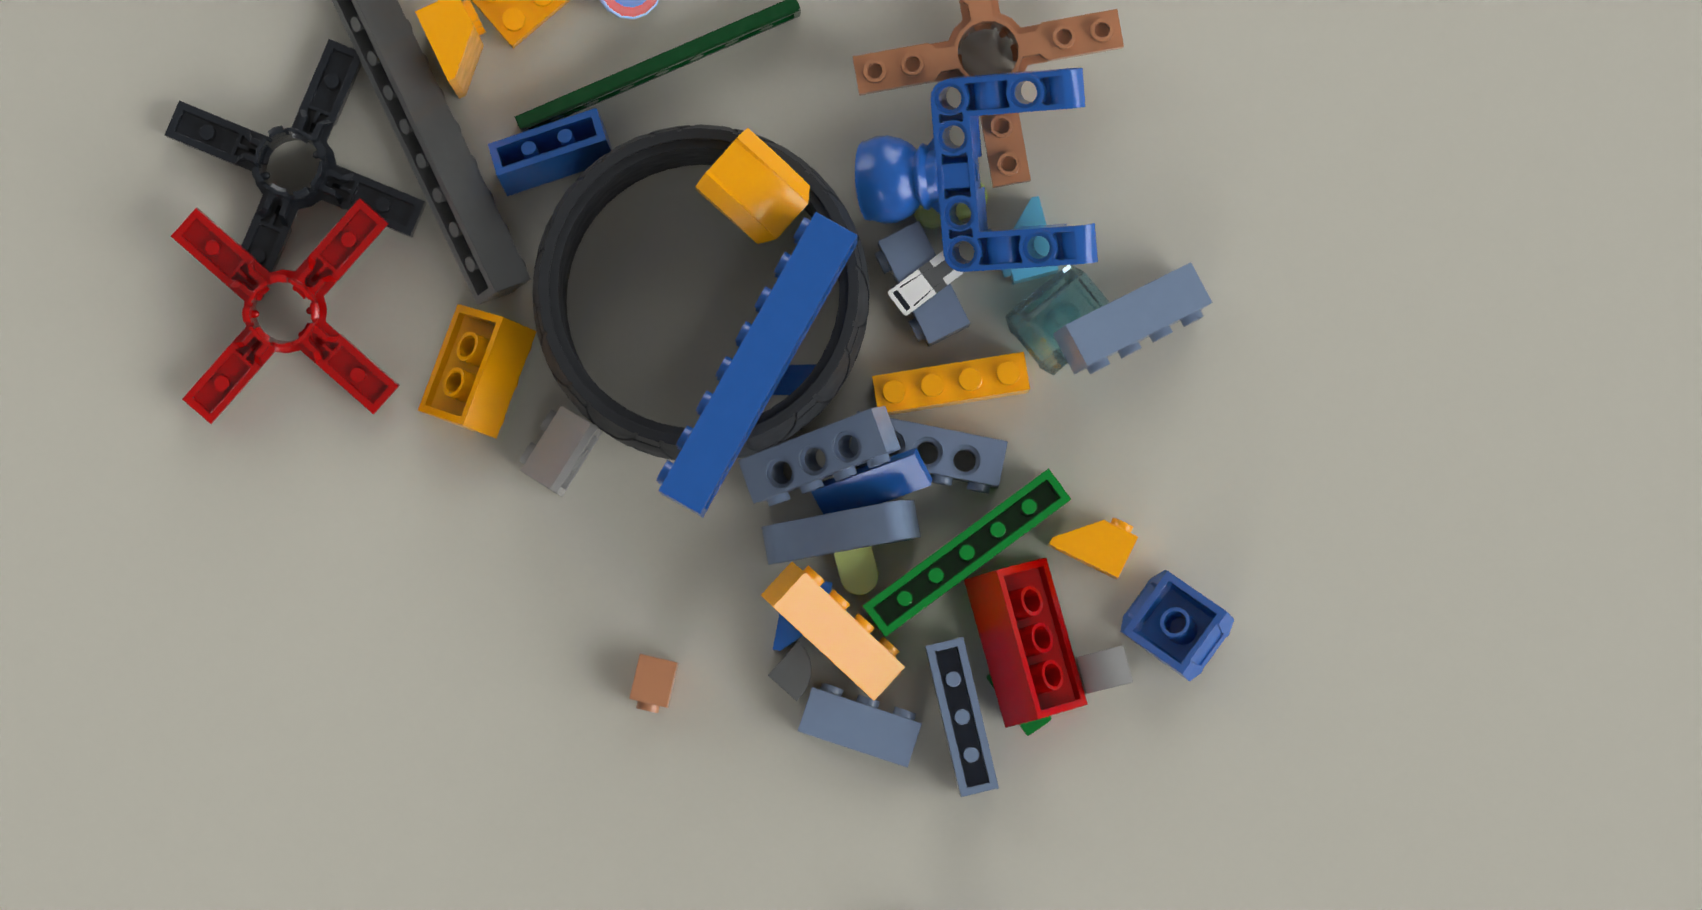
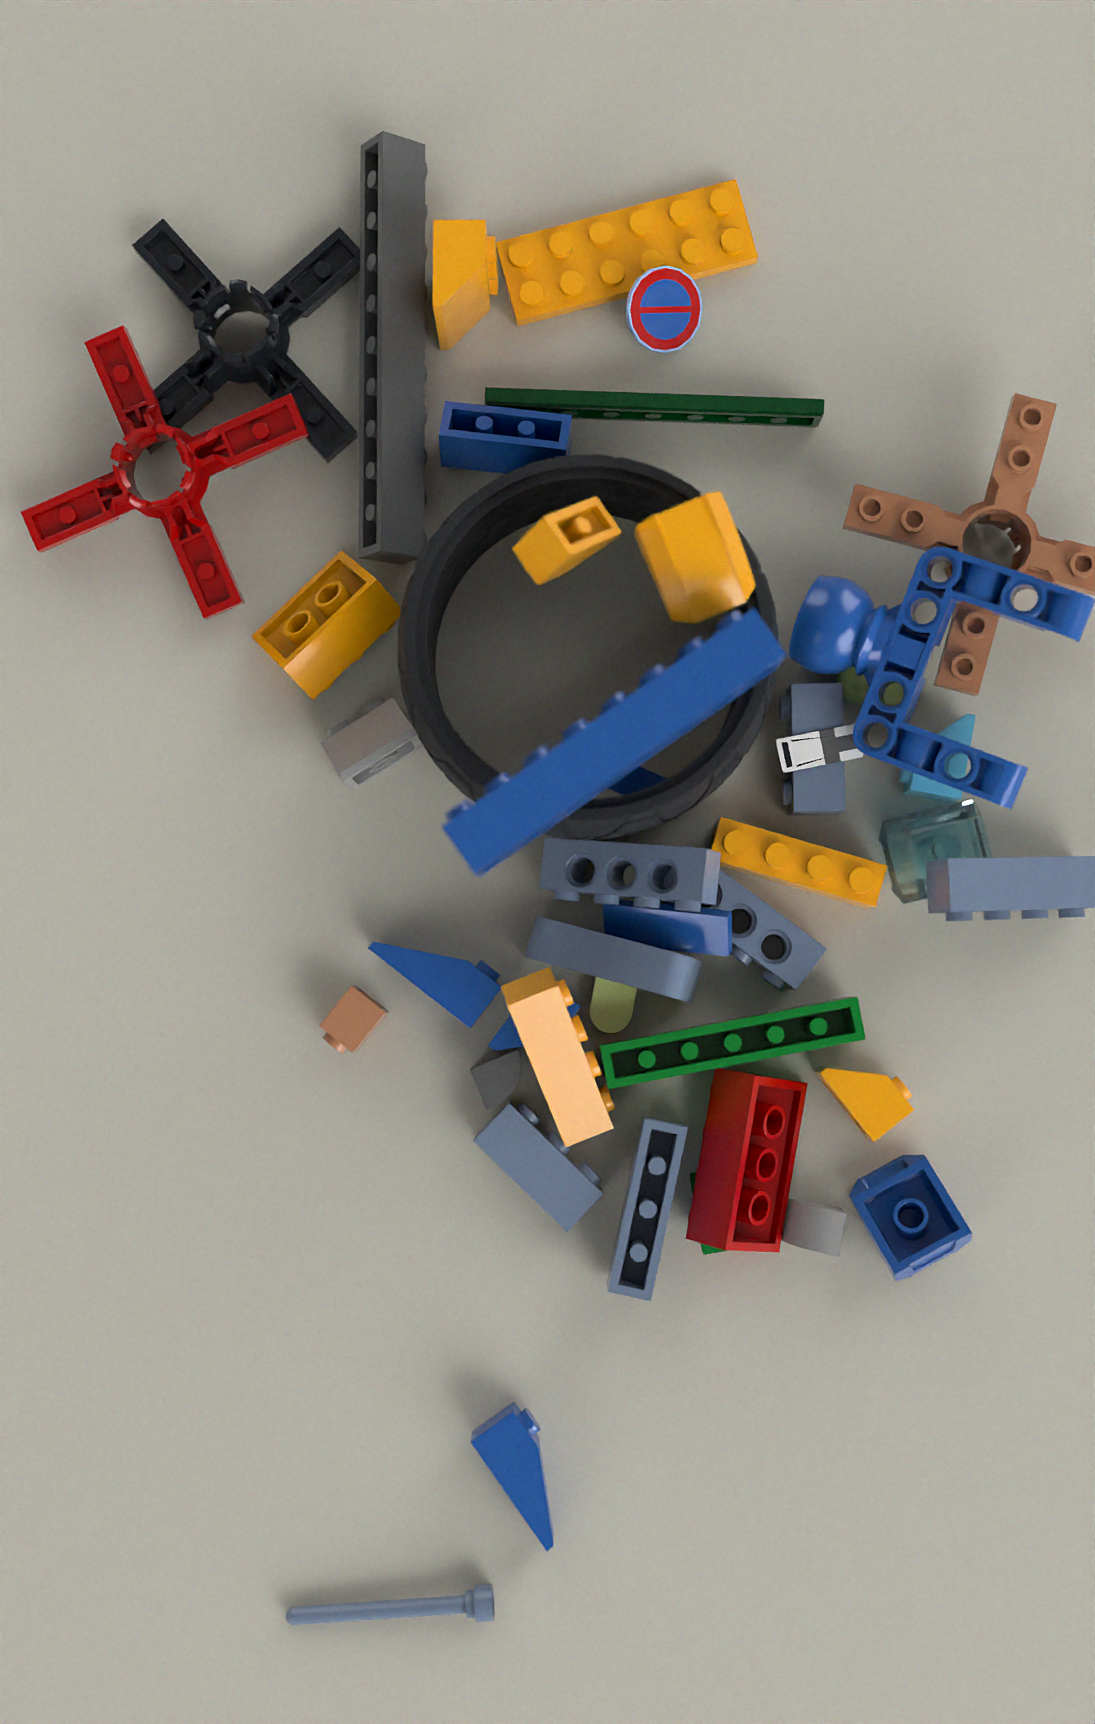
camera: 30 degrees right, 0 degrees up
none -> blue slope [368,942,501,1028]
none -> light orange slope [512,496,622,586]

